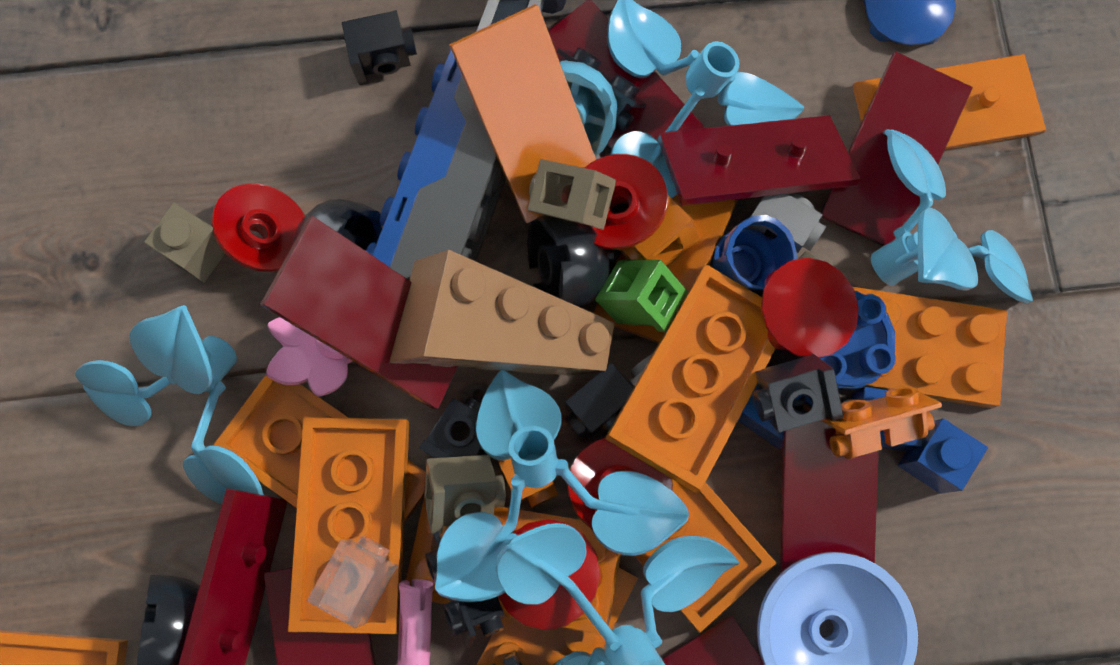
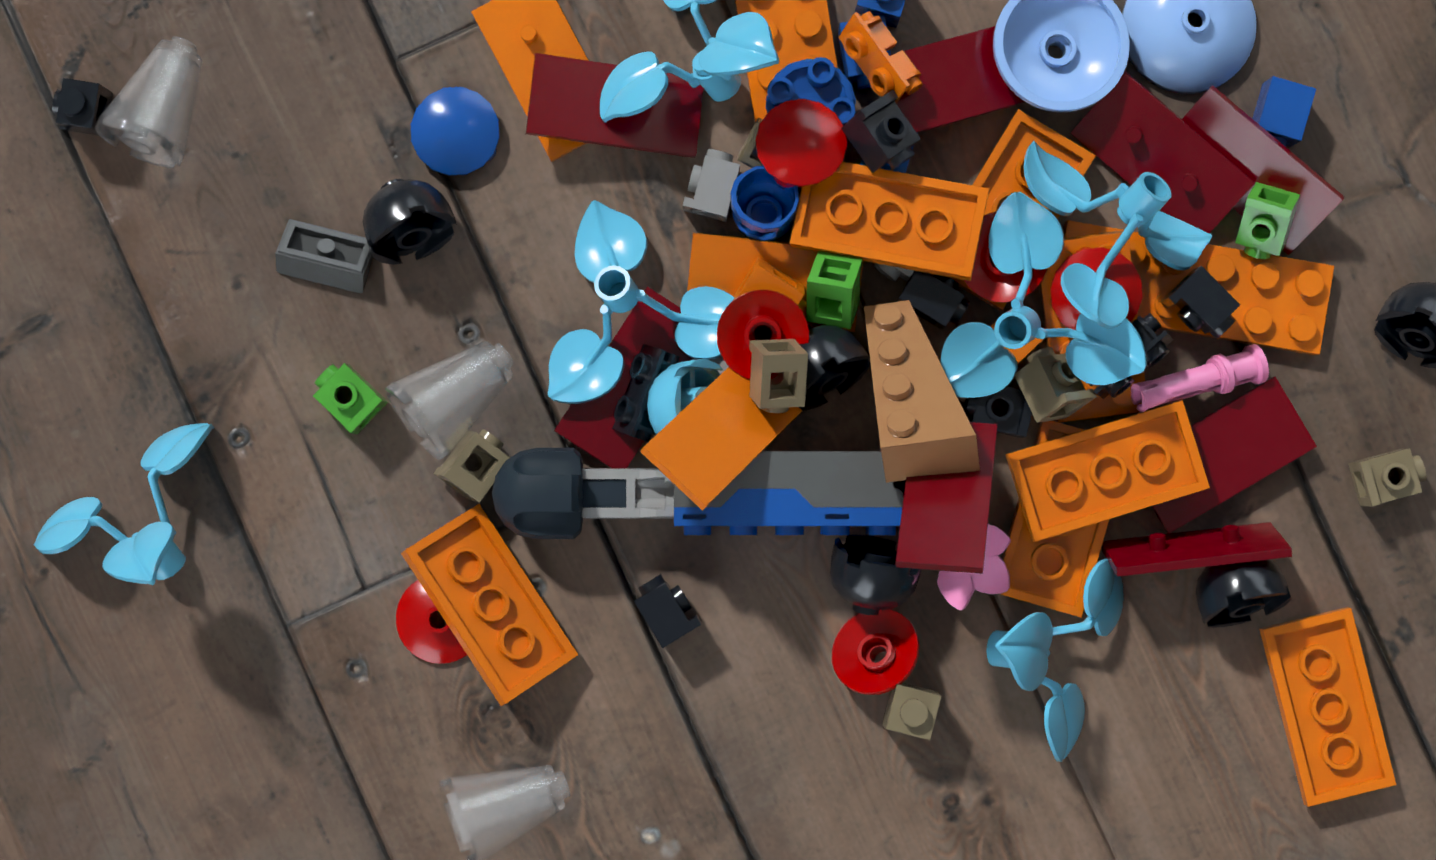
camera: 110 degrees left, 10 degrees up
clear brick [307,535,398,628] -> none
dark red piece [658,115,861,206] -> none

